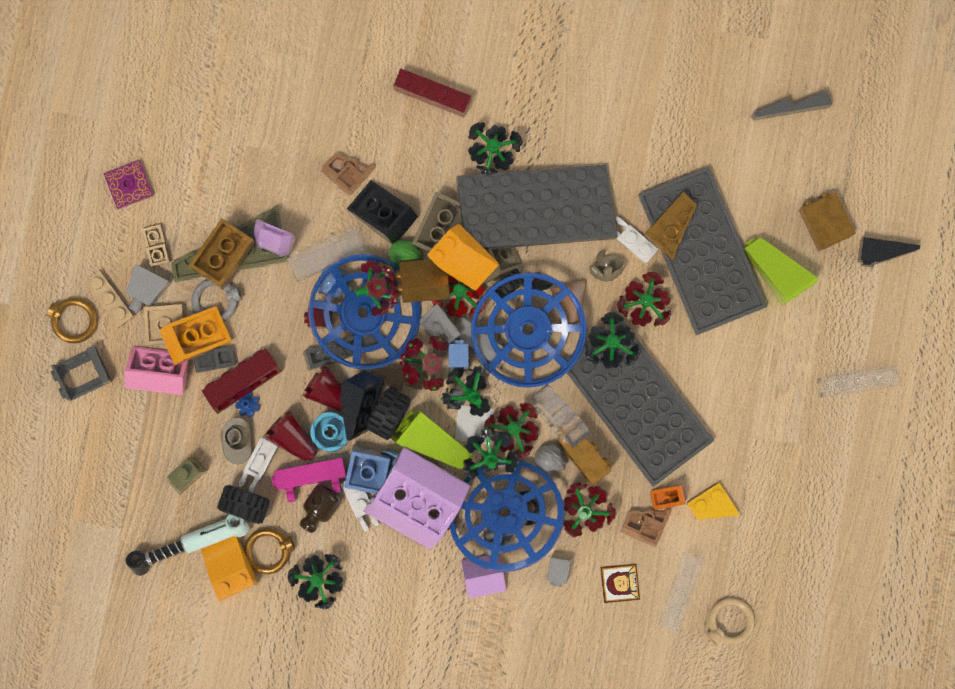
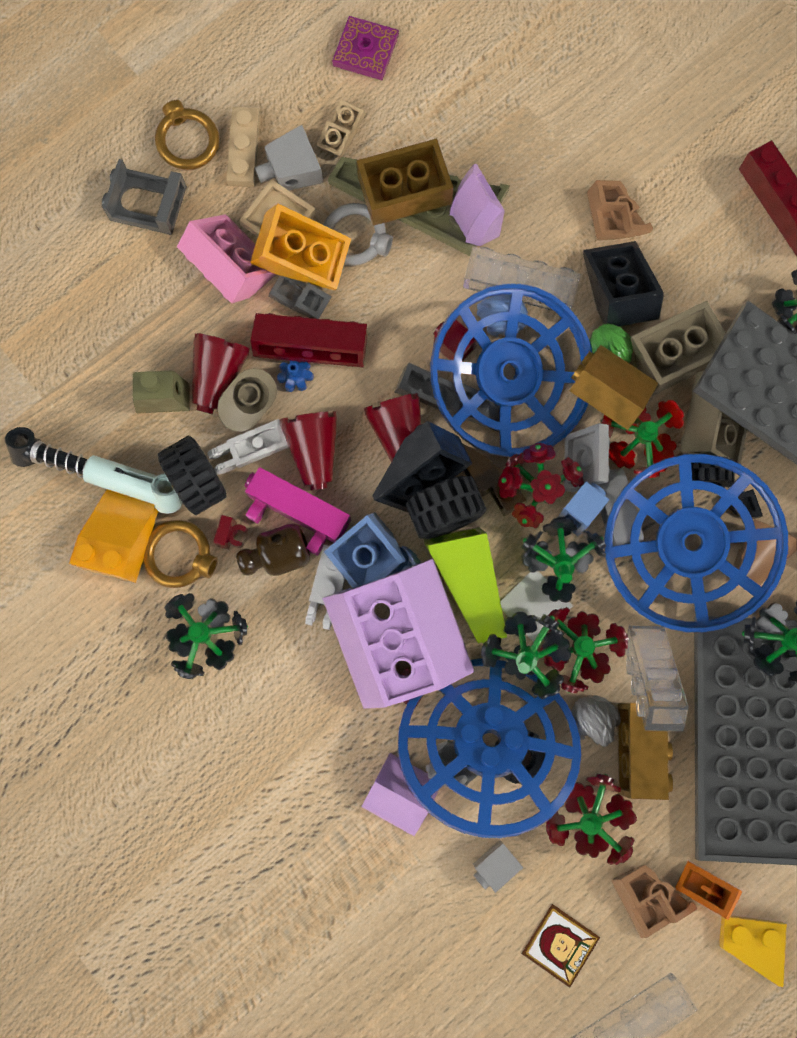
camera: 45 degrees right, 5 degrees down
medium azure brick [310,412,349,452] -> none
dark red plant [355,261,400,316] -> none
light orange slope [427,224,500,291] -> none
none -> dark red cone [192,333,250,415]
none -> dark red tile [213,515,248,550]

